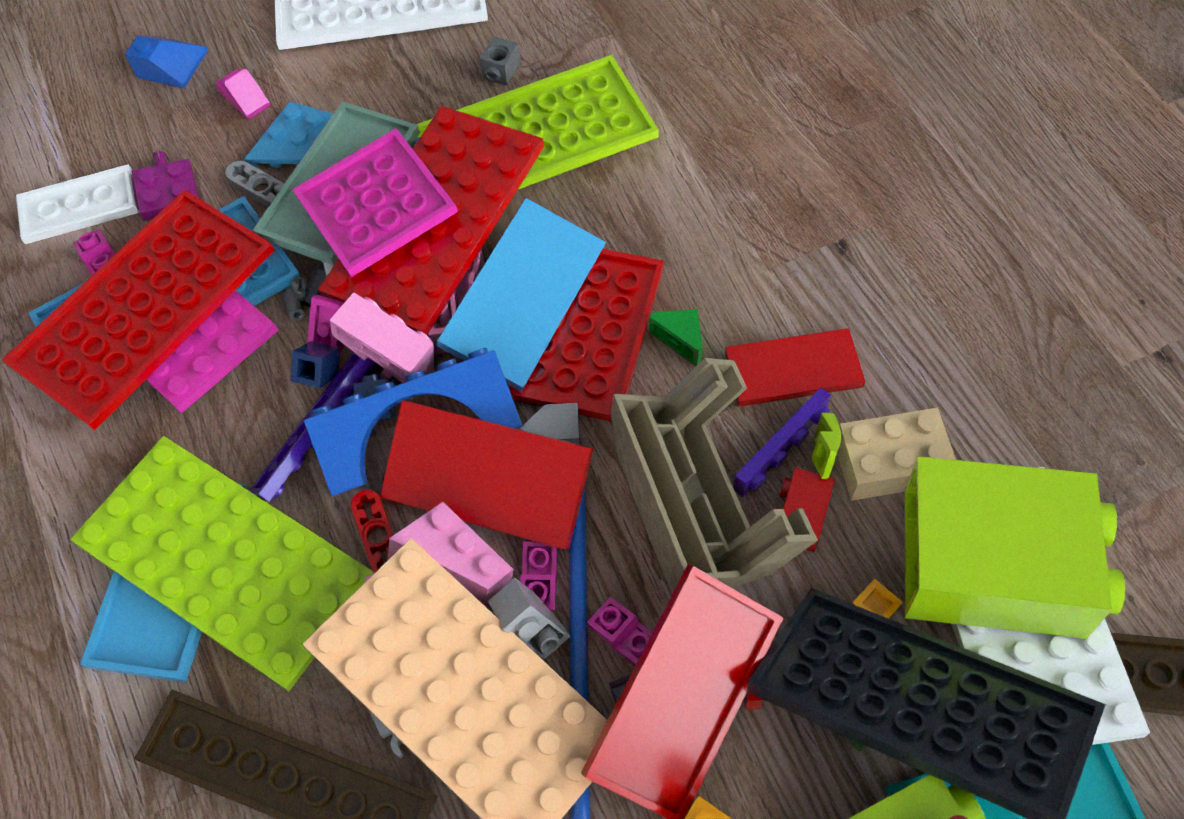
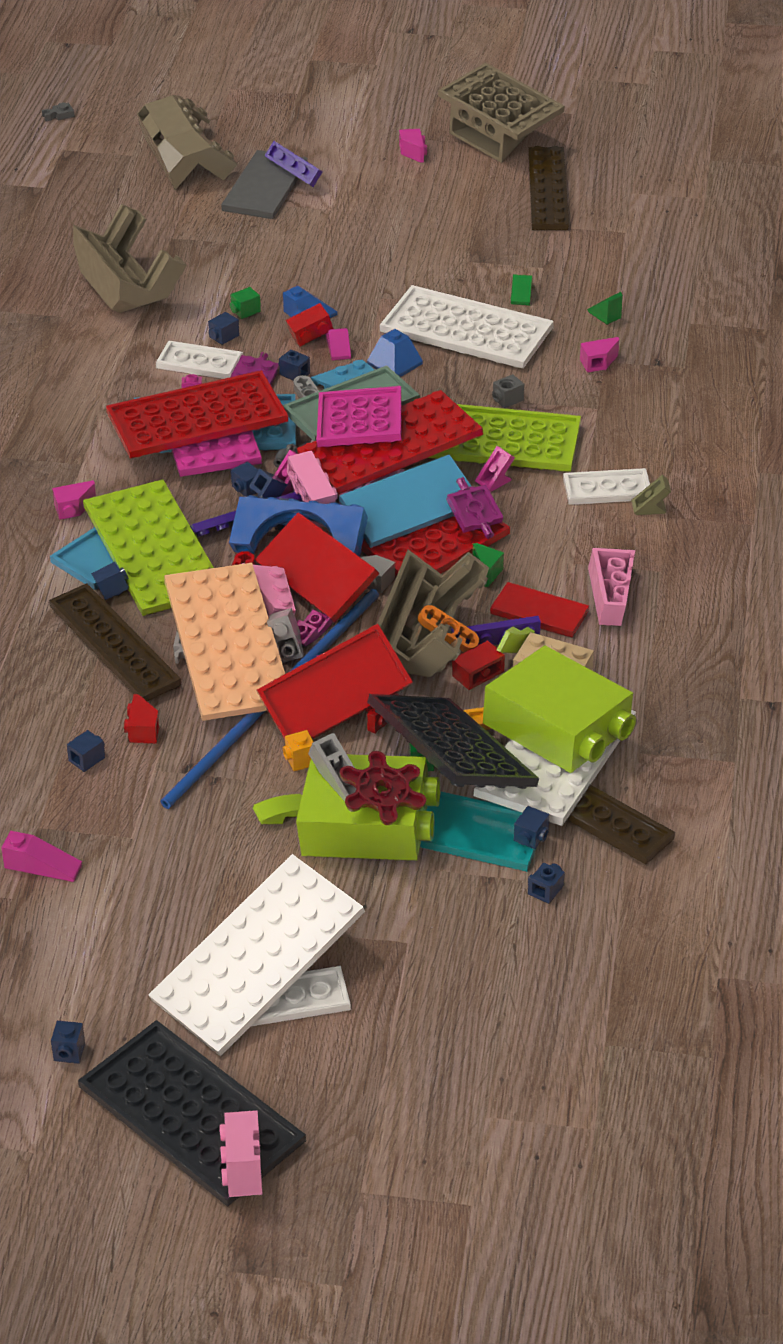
camera: 30 degrees right, 20 degrees down
none -> dark pink slope [52,480,96,520]
none -> dark blue brick [91,562,129,600]
none -> dark blue brick [208,312,240,345]
none -> green brick [229,287,261,319]
none -> dark blue brick [231,461,258,497]
none -> dark blue brick [278,349,310,381]
none -> red brick [286,303,334,347]
none -> blue slope [367,329,423,377]
none -> orange beam [418,605,479,652]
none -> magenta plate [446,477,504,539]
none -> dark pink slope [475,446,515,492]
none -> dark blue brick [514,806,549,849]
none -> white tile [563,468,650,505]
none -> bright pink wedge [588,548,635,626]
none -> olive slope [631,475,671,515]

